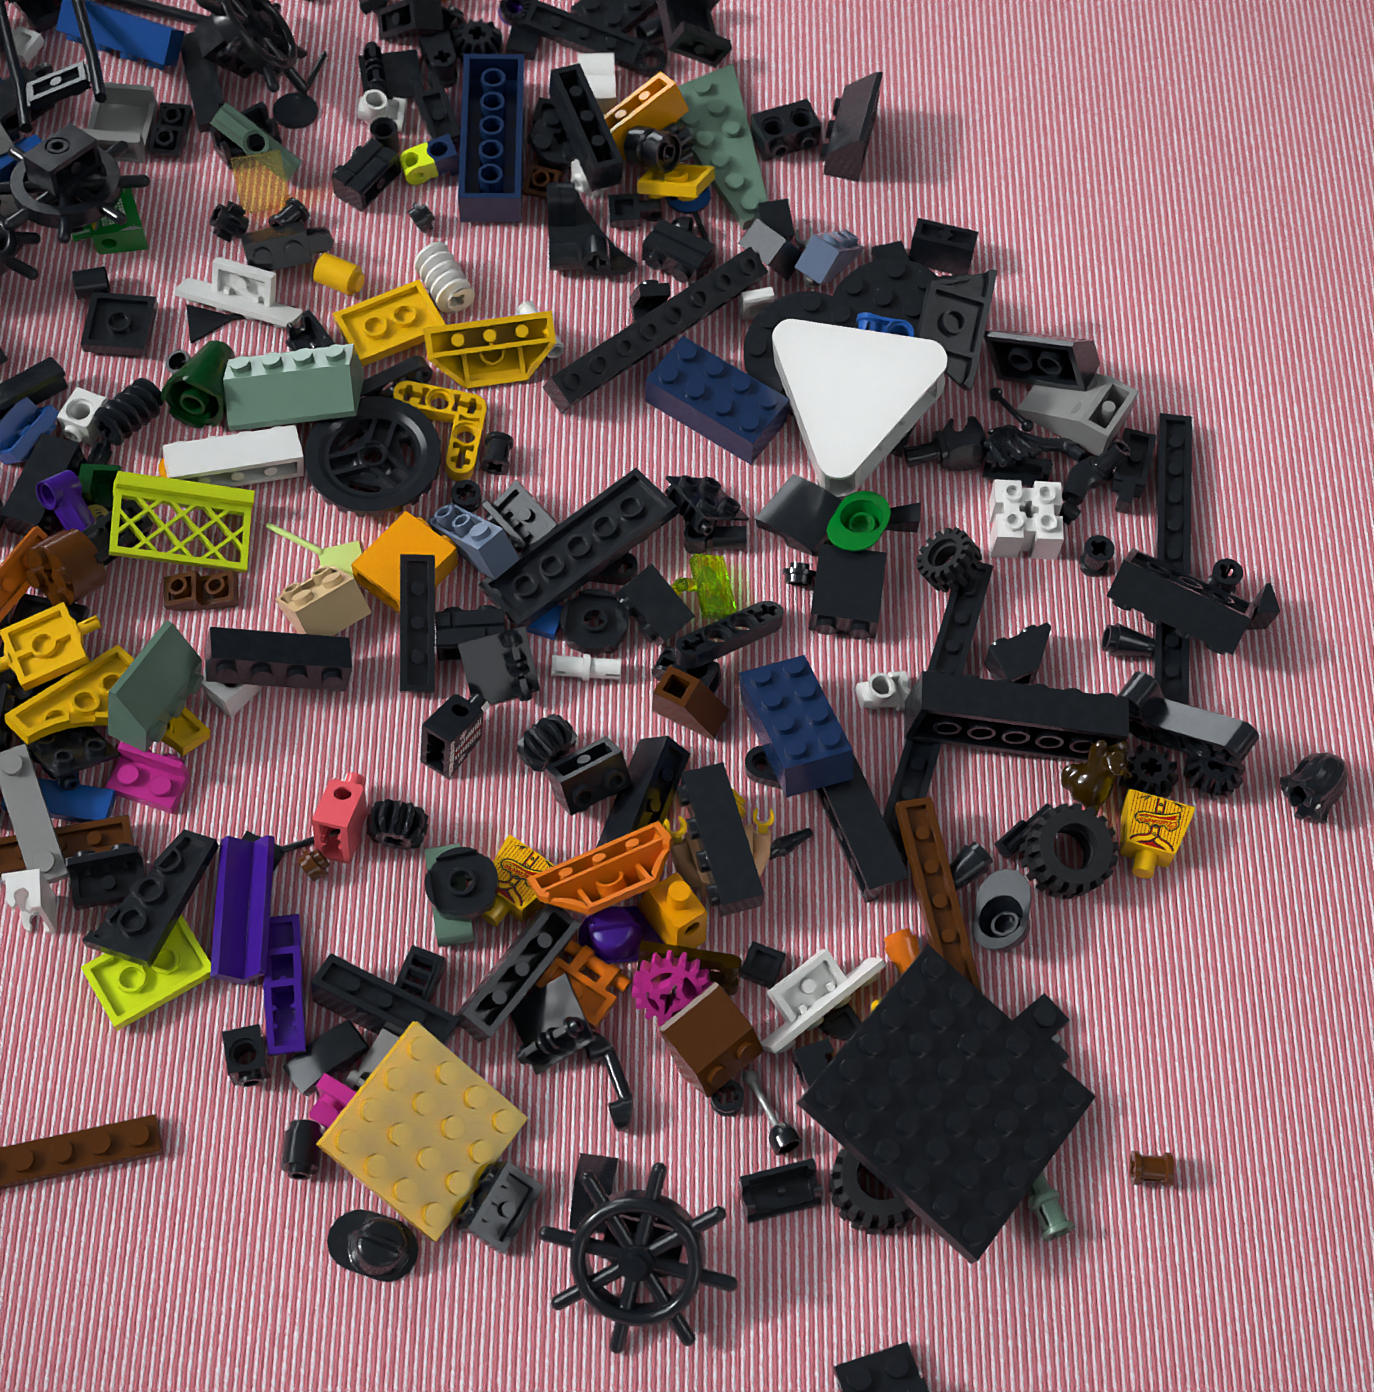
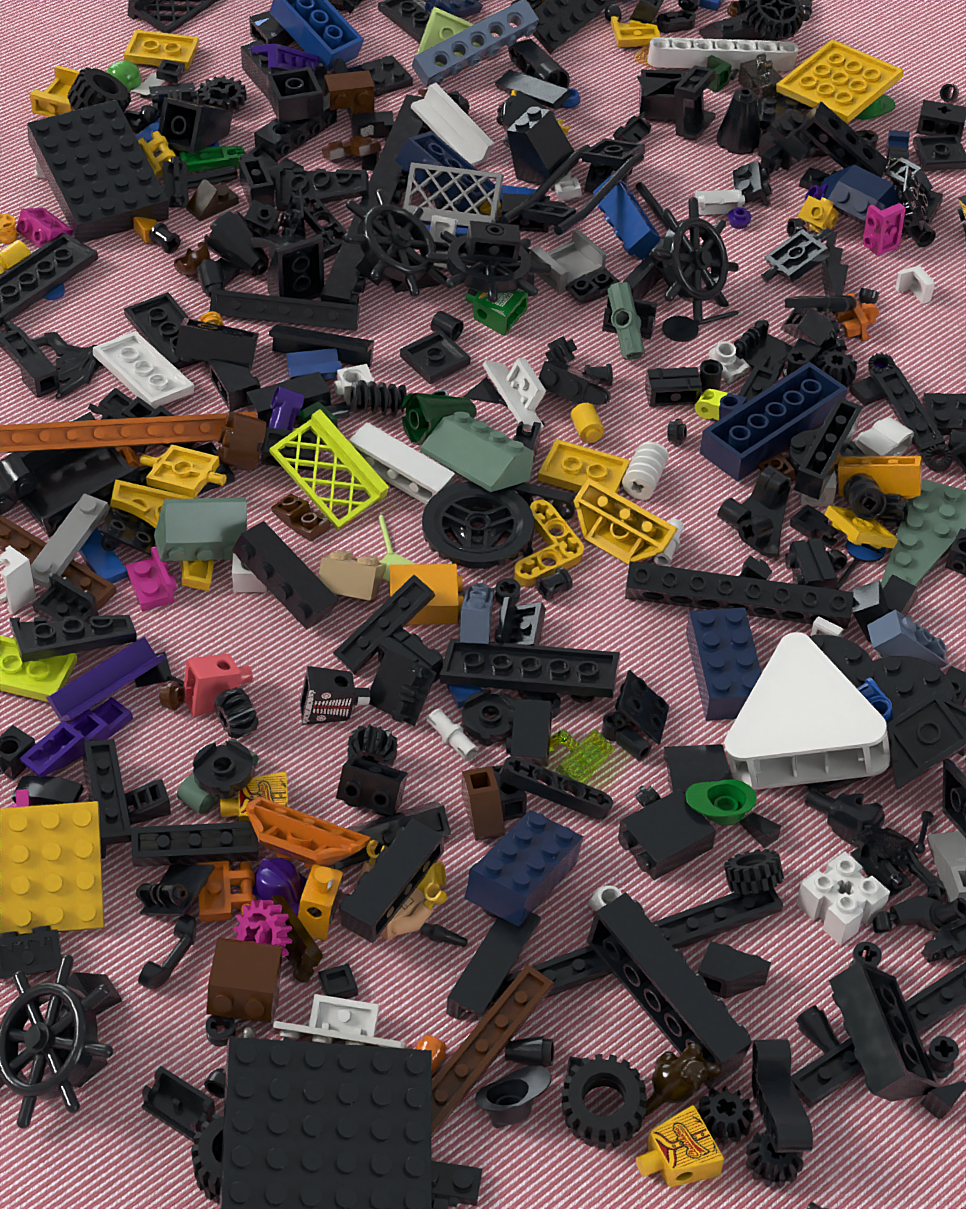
camera: 50 degrees right, 15 degrees down
clear yellow piece [230,149,290,215] -> none

